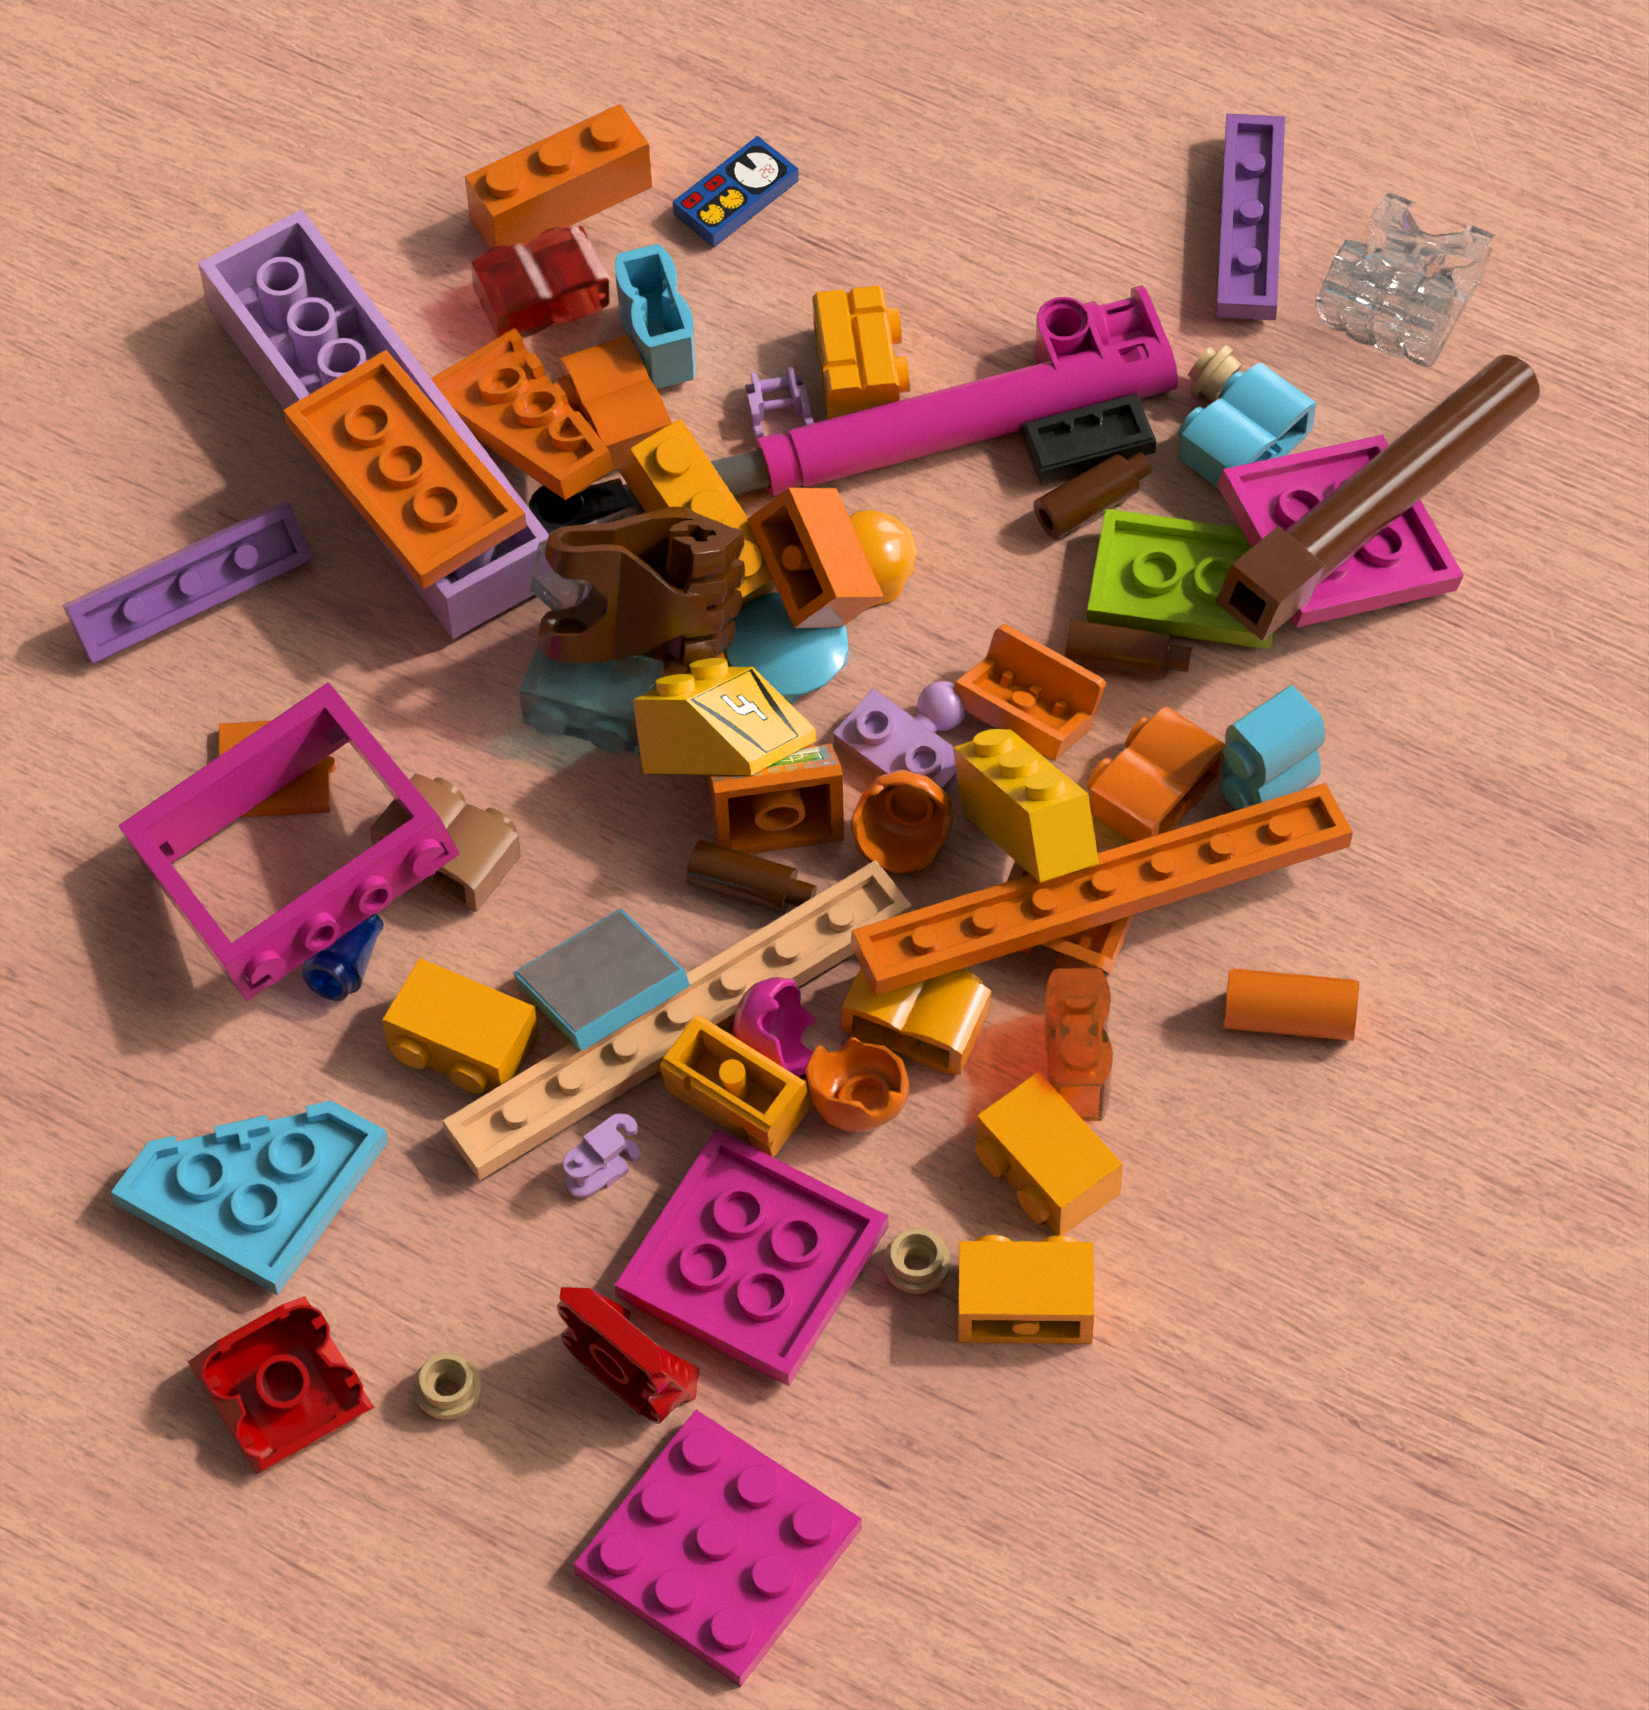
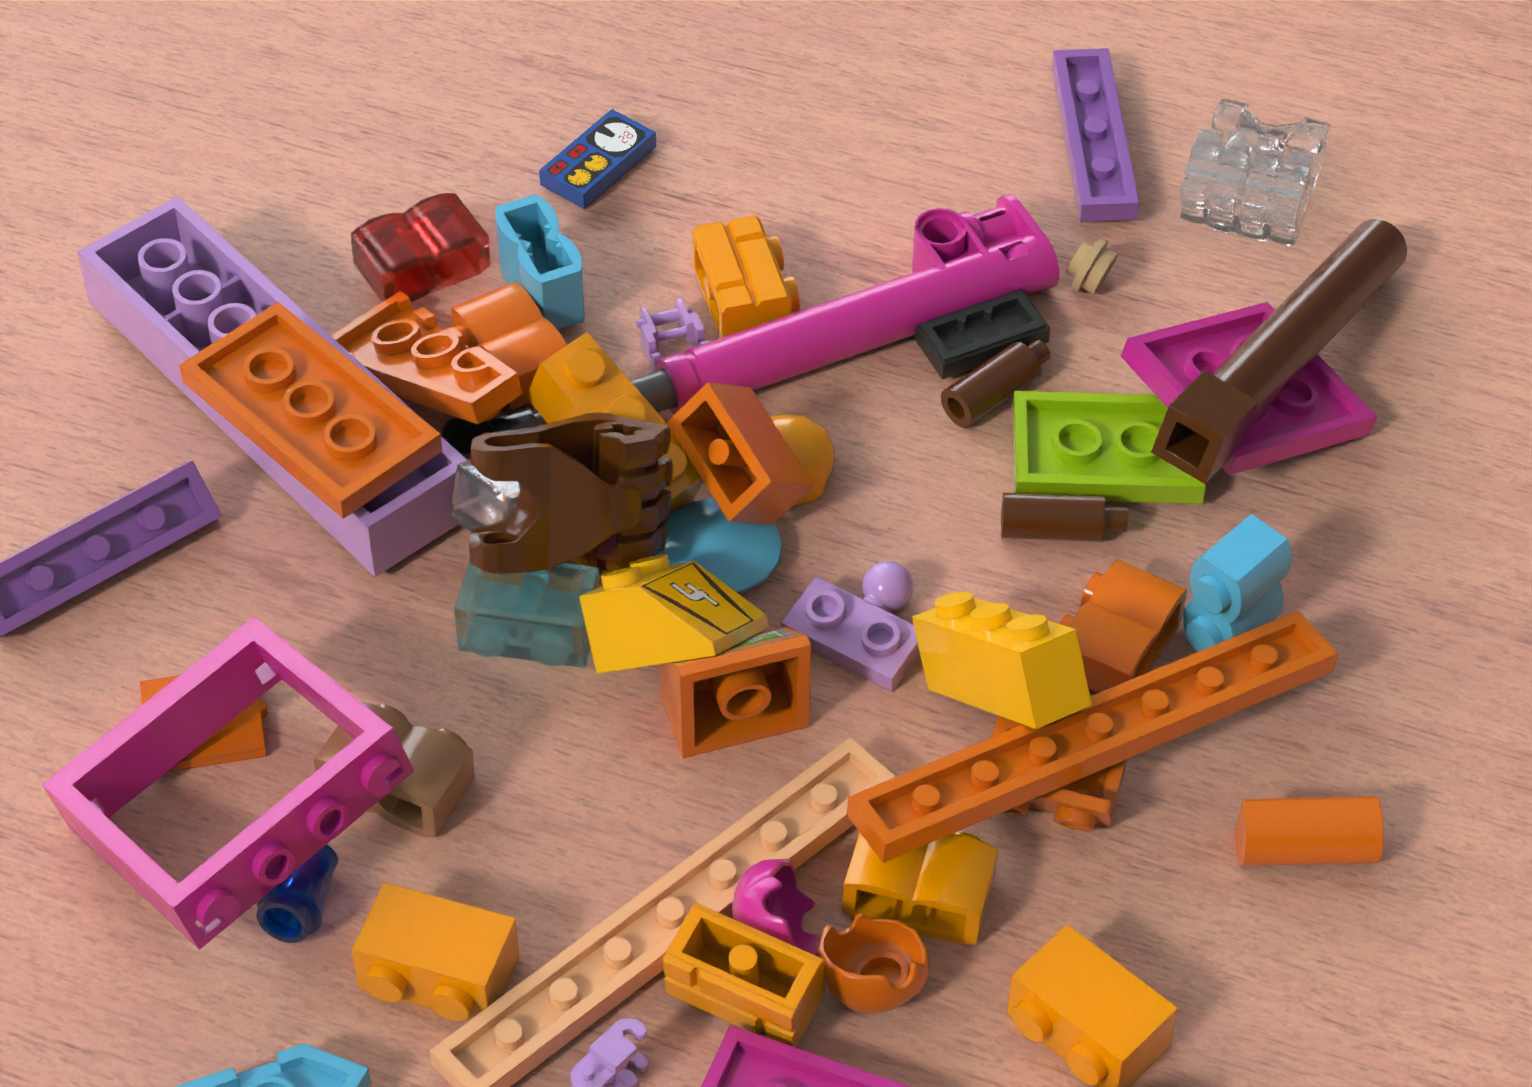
camera: 10 degrees left, 10 degrees down
orange brick [464,104,652,260] -> none
flat silver tile [513,908,690,1051] -> none
reddish brown cylinder [686,840,817,913] -> none
orange hair [851,769,953,874] -> none
orange bracket [953,624,1106,761] -> none
clear orange brick [1044,968,1113,1121] -> none
medium azure brick [1179,363,1317,489] -> none

